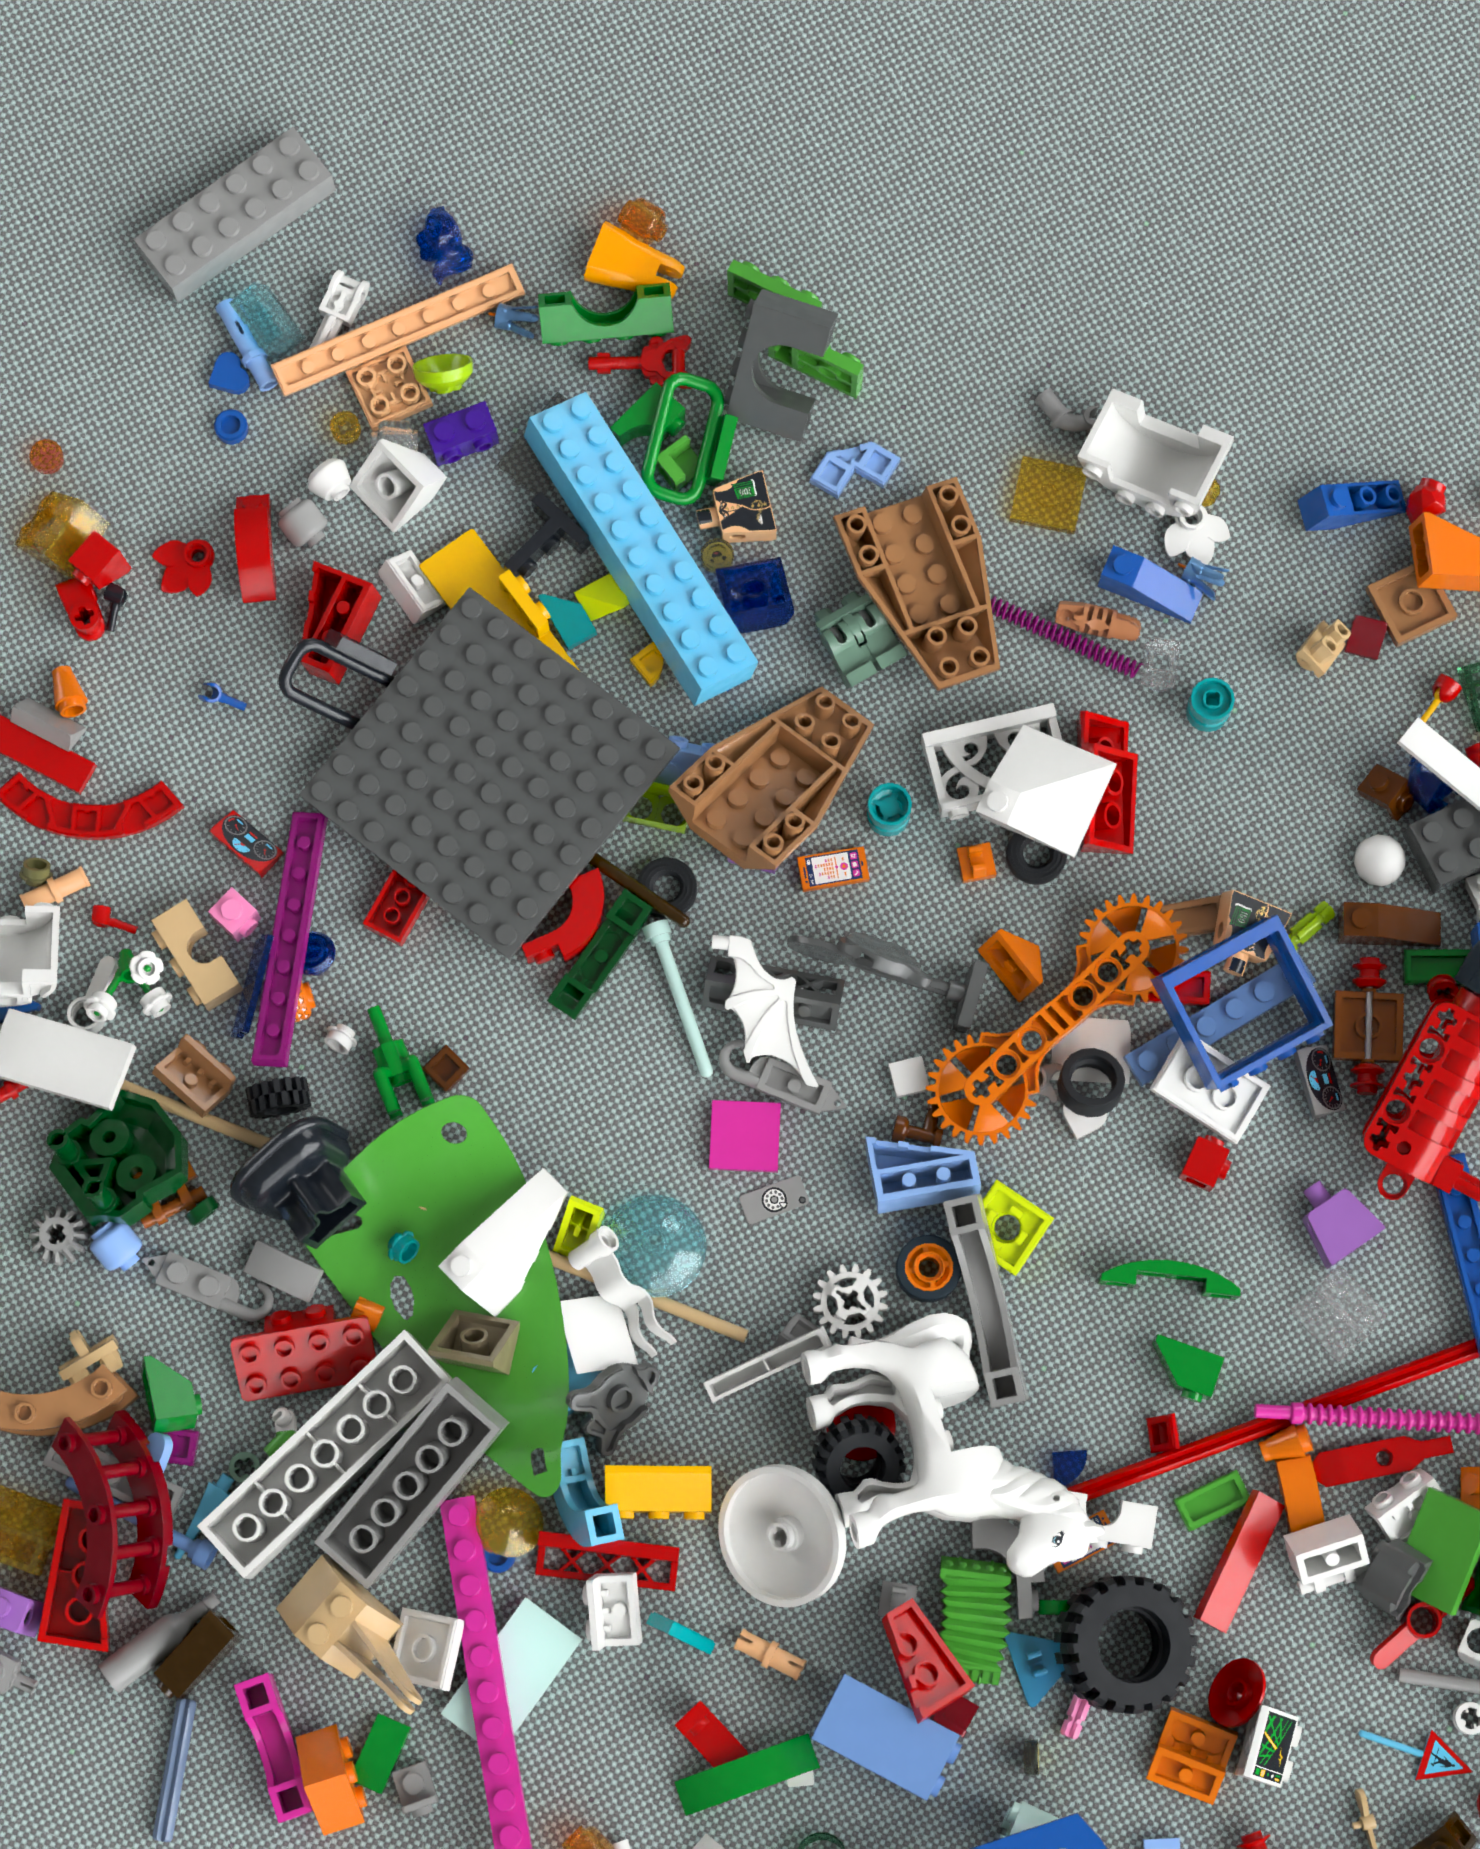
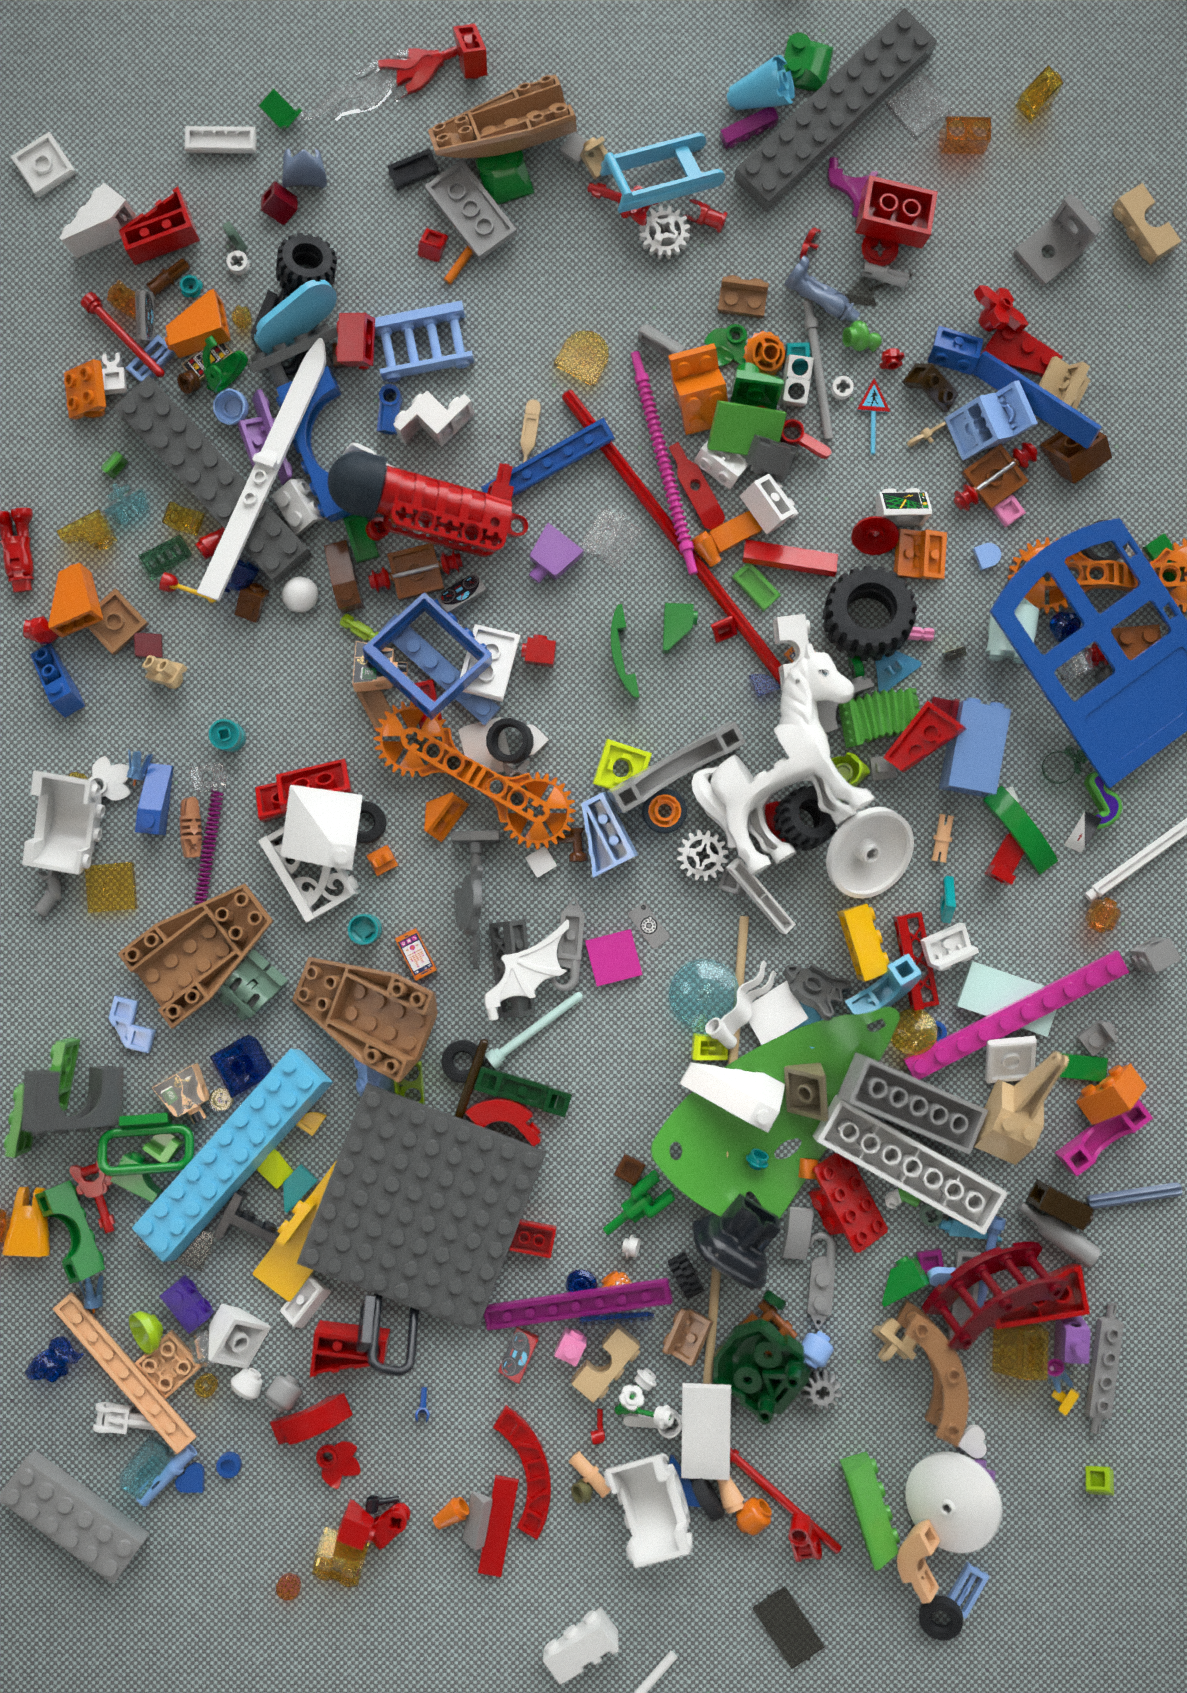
camera: 105 degrees left, 10 degrees up
none -> lime hair [831,752,870,801]

